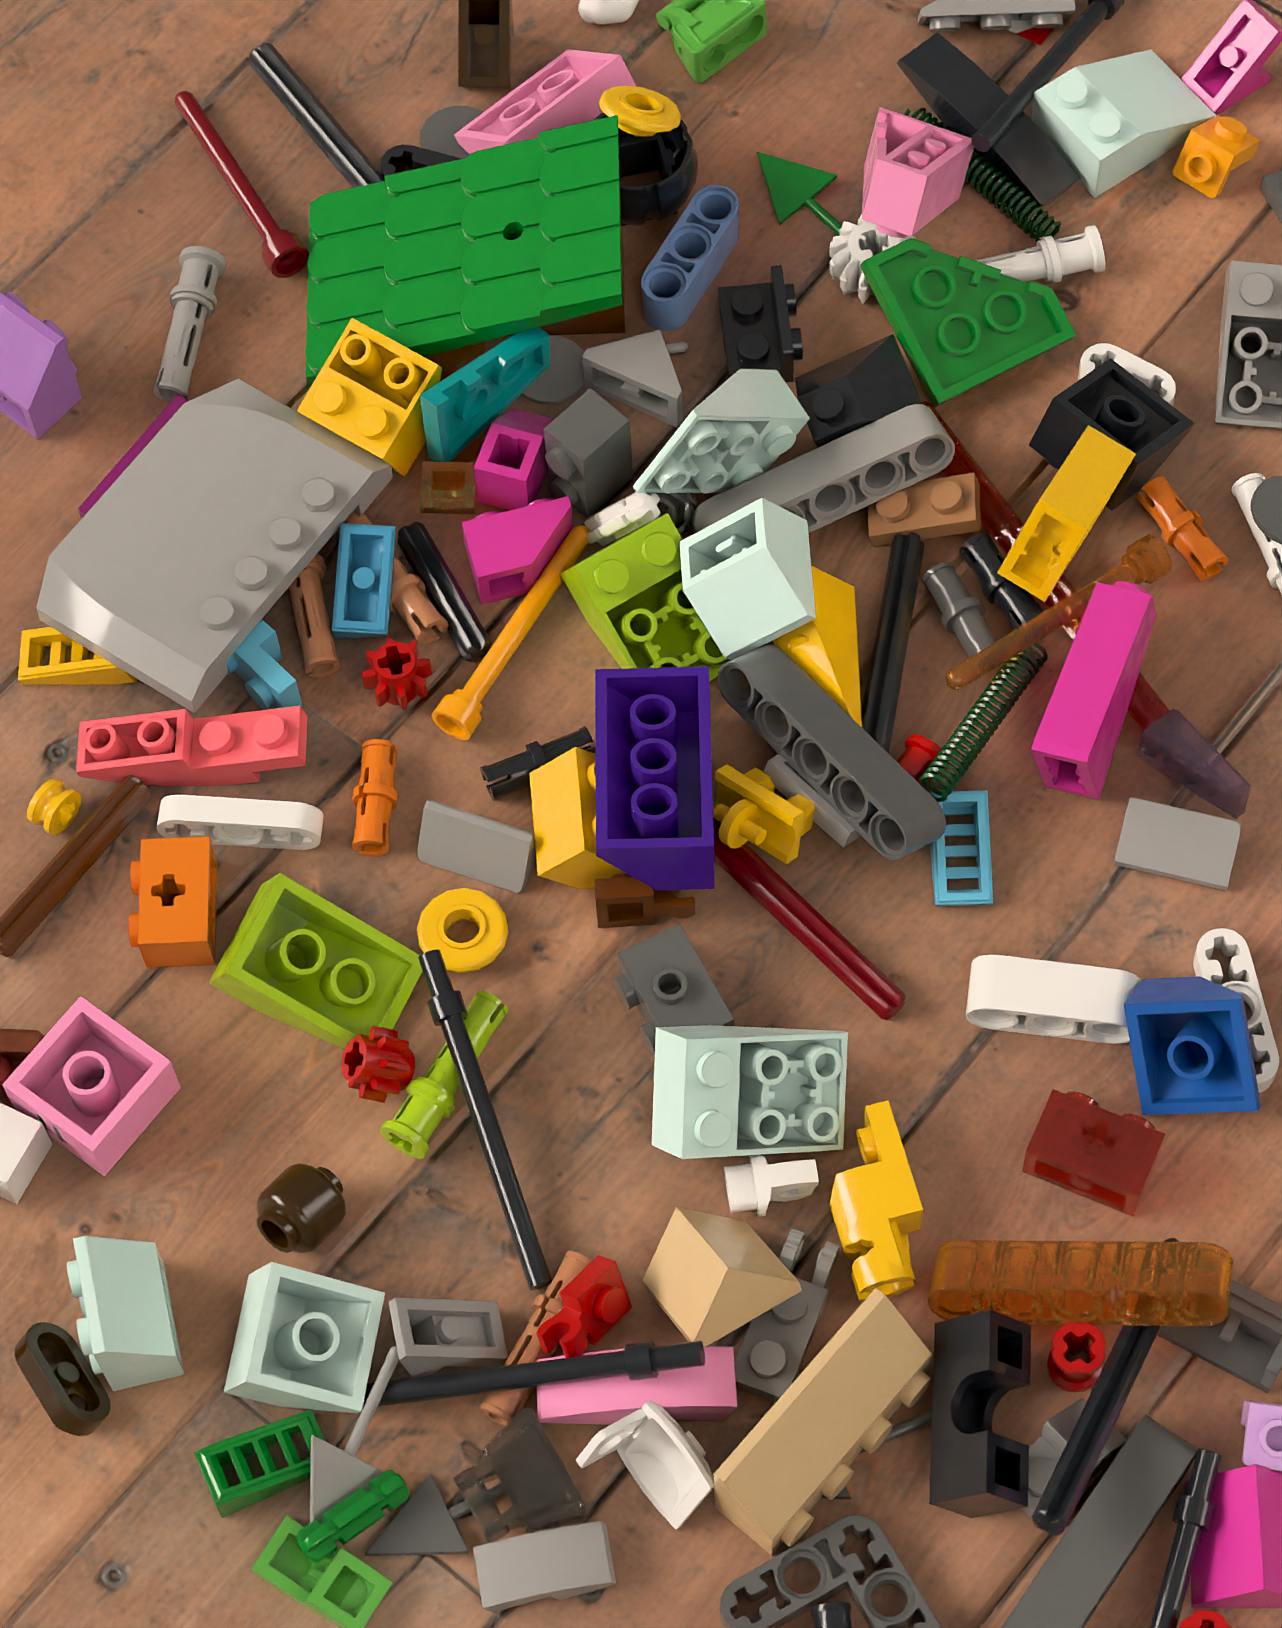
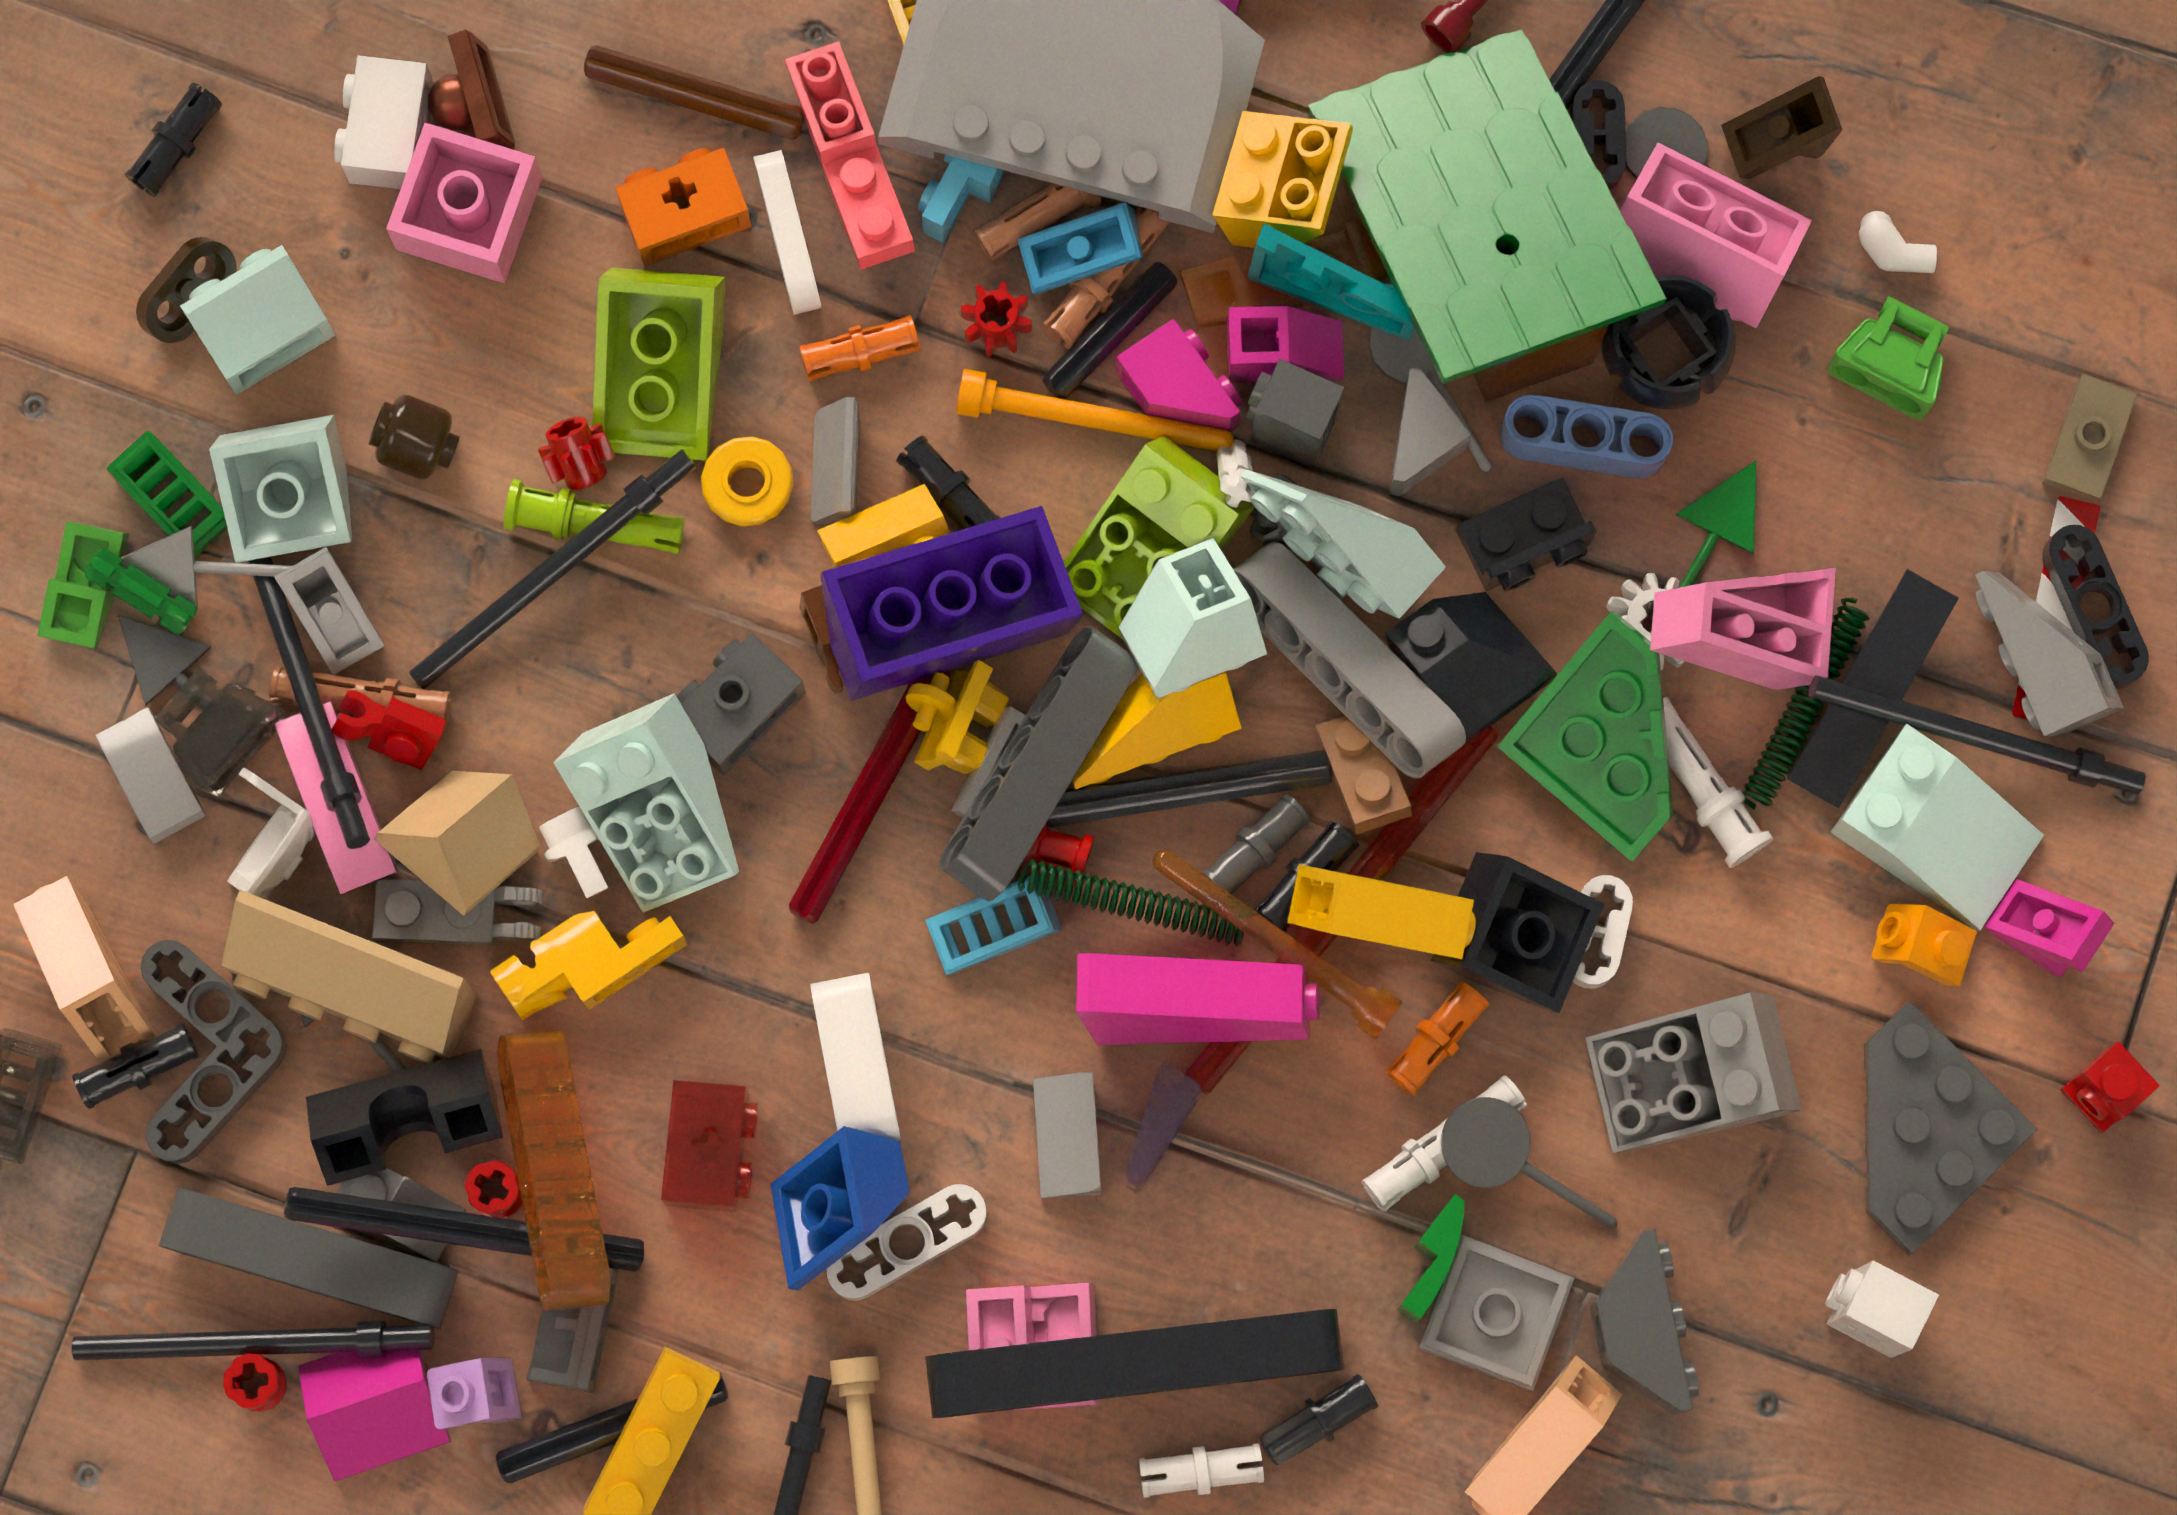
camera: 65 degrees right, 15 degrees up
yellow bush [27,778,82,836] -> none
yellow piece [598,85,681,137] -> none

